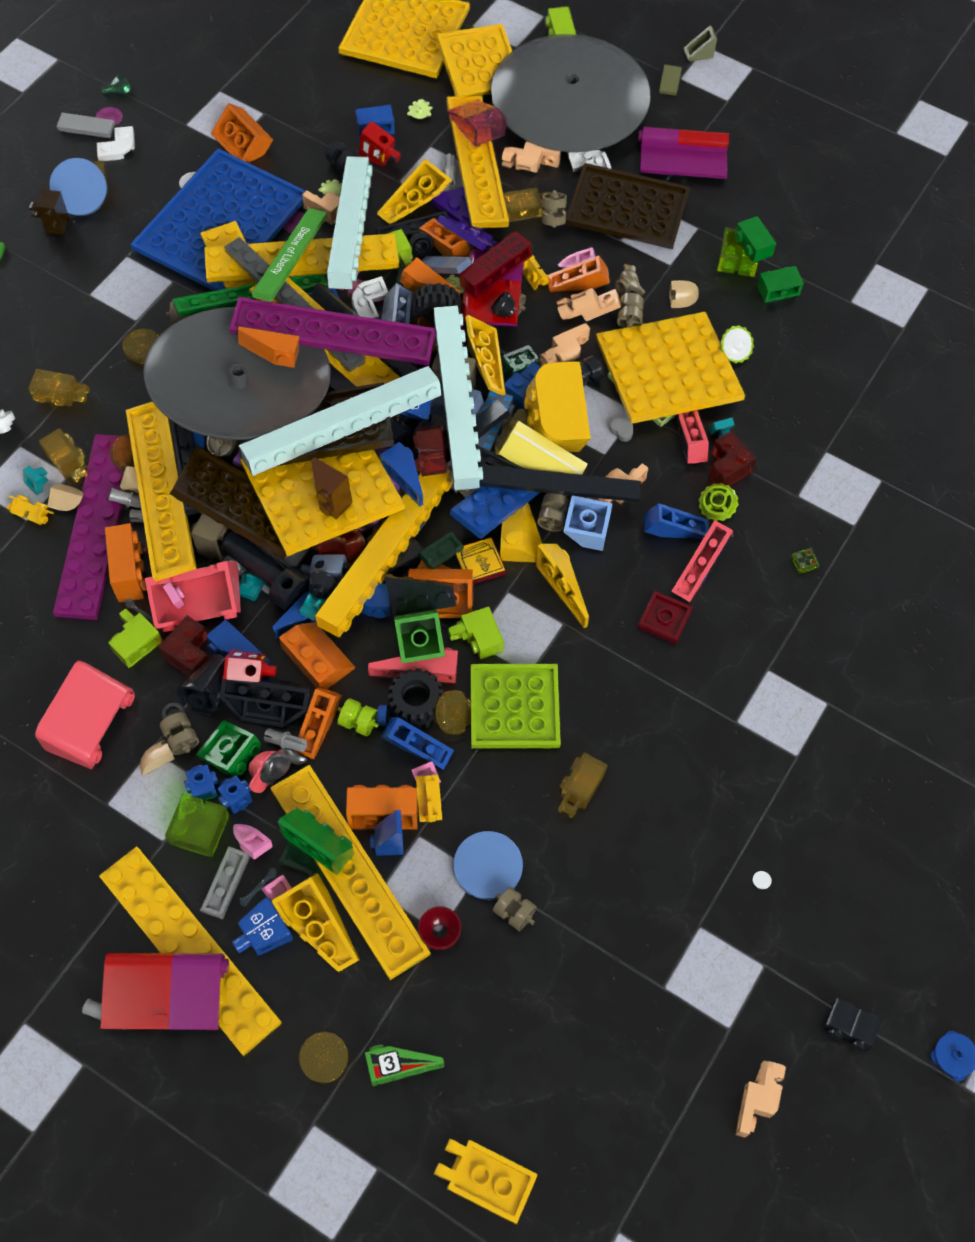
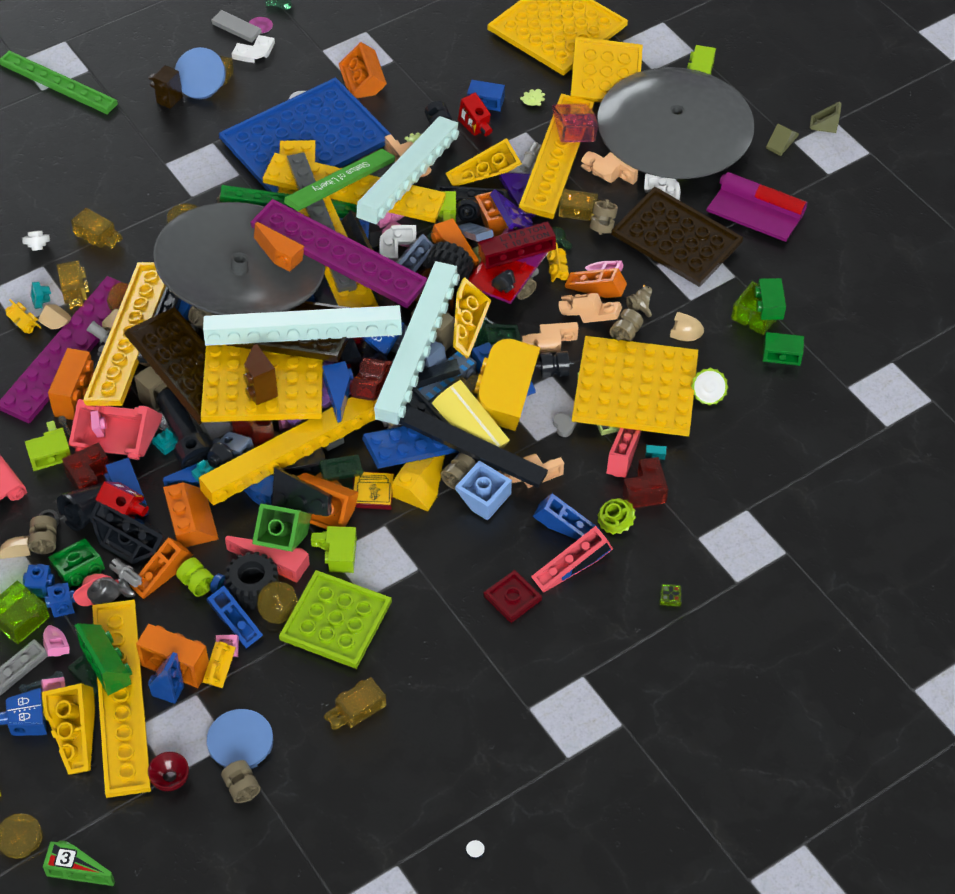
camera: 25 degrees right, 10 degrees down
yellow wedge [536,544,589,628] -> none

